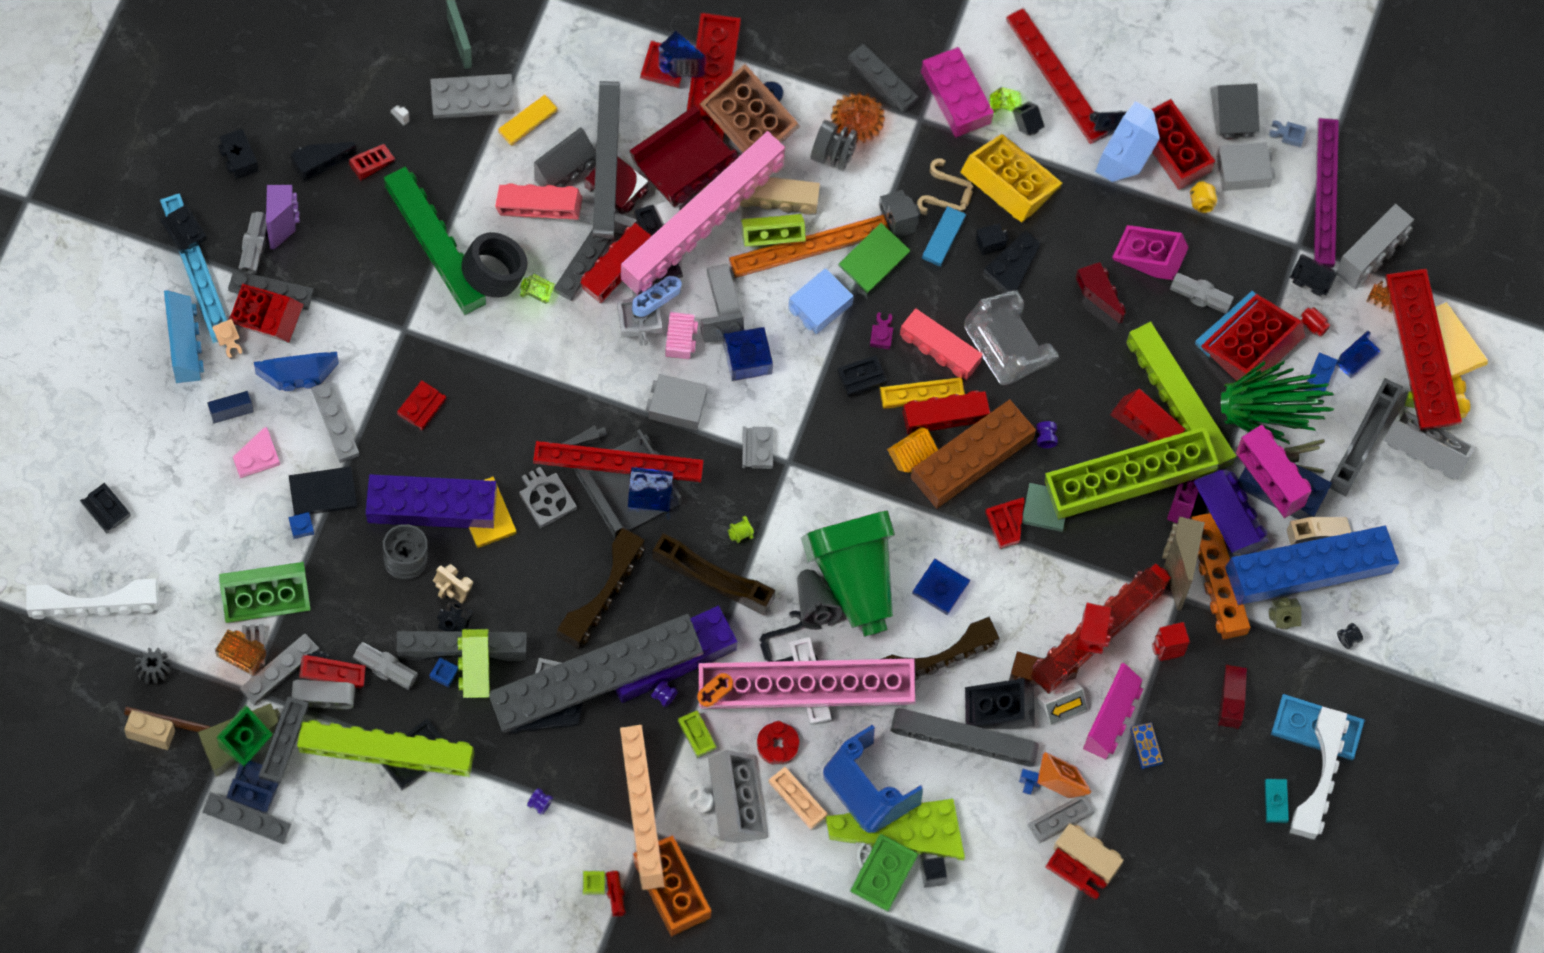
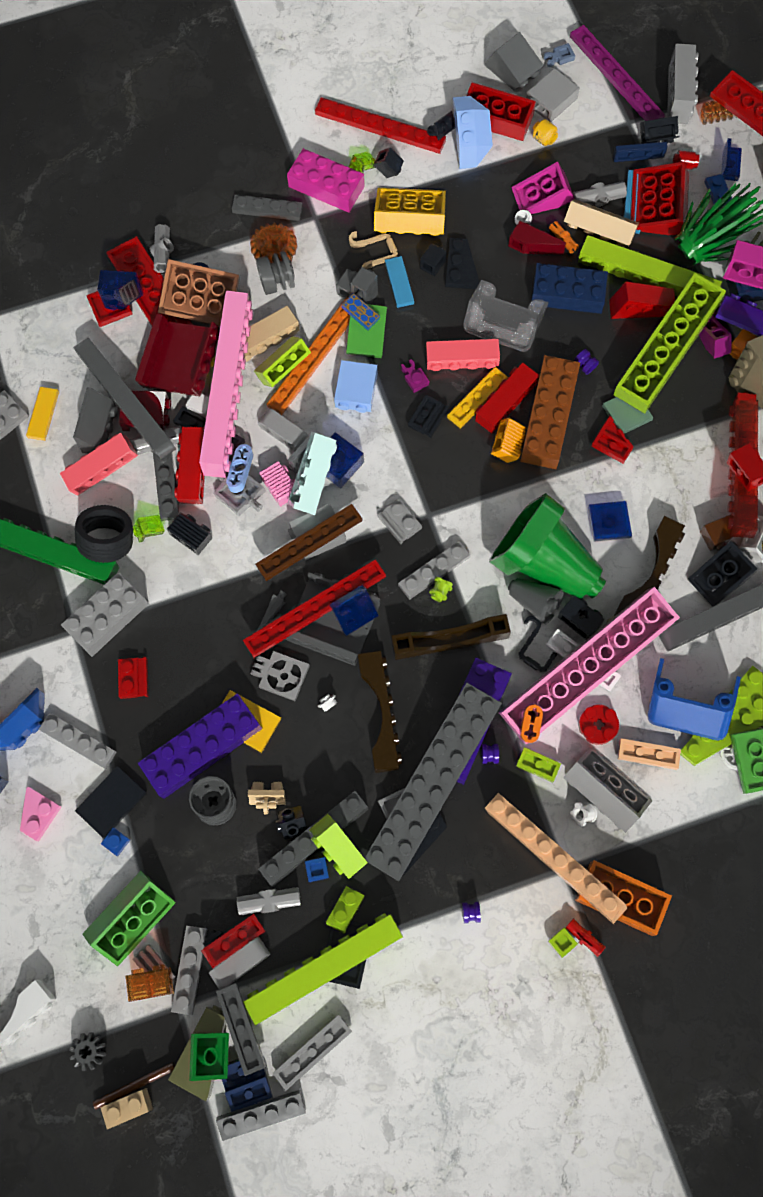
camera: 30 degrees left, 5 degrees up
none -> light grey brick [61,572,148,657]
none -> light grey piece [150,224,174,273]
none -> black brick [167,512,212,555]
none -> reddish brown plate [255,504,363,581]
none -> light grey plate [272,1015,352,1091]
none -> light aqua wedge [288,431,337,515]
none -> white plate [318,694,337,712]
none -> lime plate [326,886,364,934]
none -> blue tile [341,293,380,330]
none -> light grey plate [398,541,470,600]
none -> white plate [515,210,532,225]
none -> dark blue brick [531,263,608,314]
none -> orange pin [549,221,579,253]
none -> black brick [558,596,605,640]
none -> tan brick [564,199,639,247]
none -> dark blue tile [613,142,668,162]

